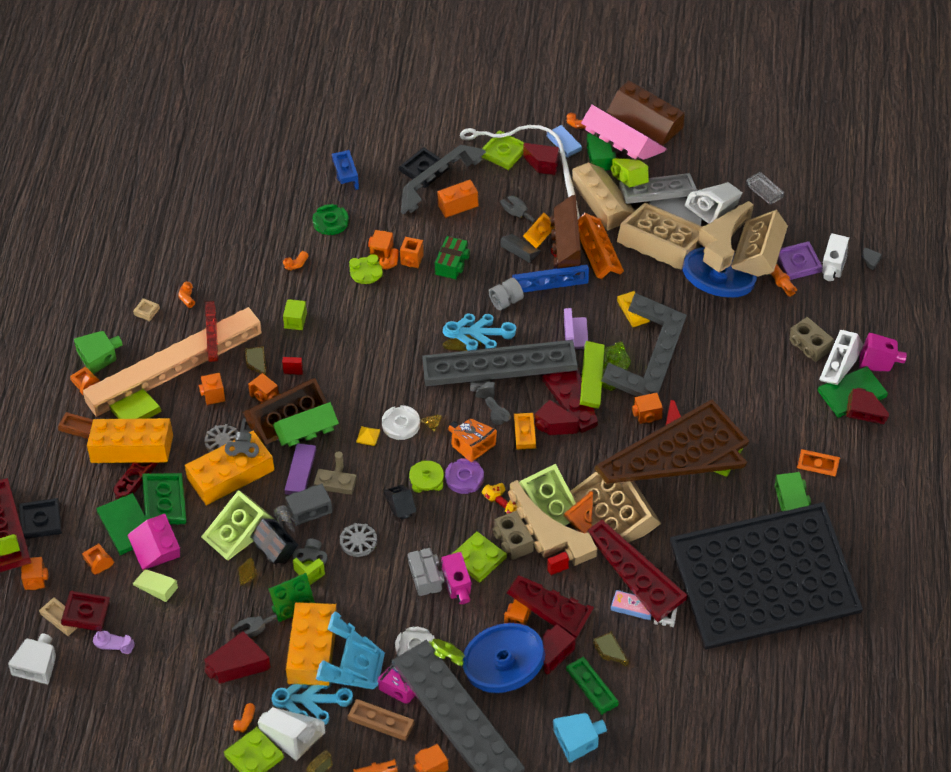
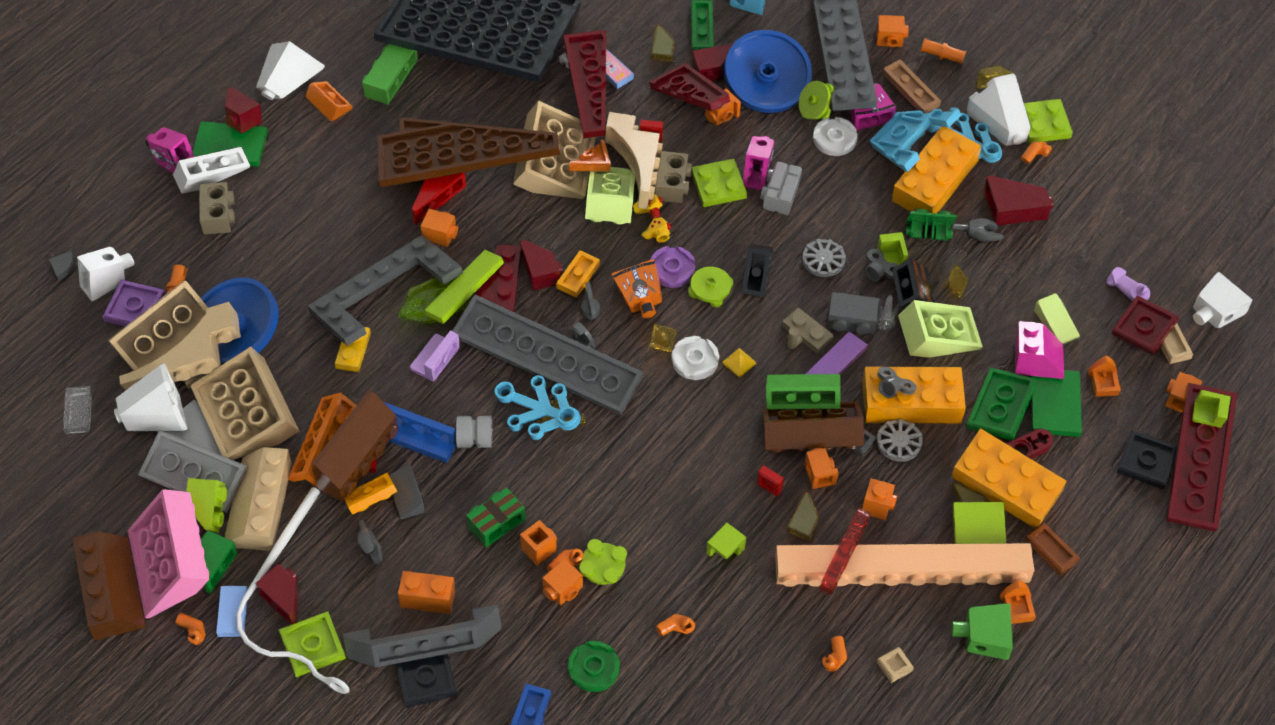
camera: 150 degrees left, 5 degrees up
none -> white slope [256,41,325,100]

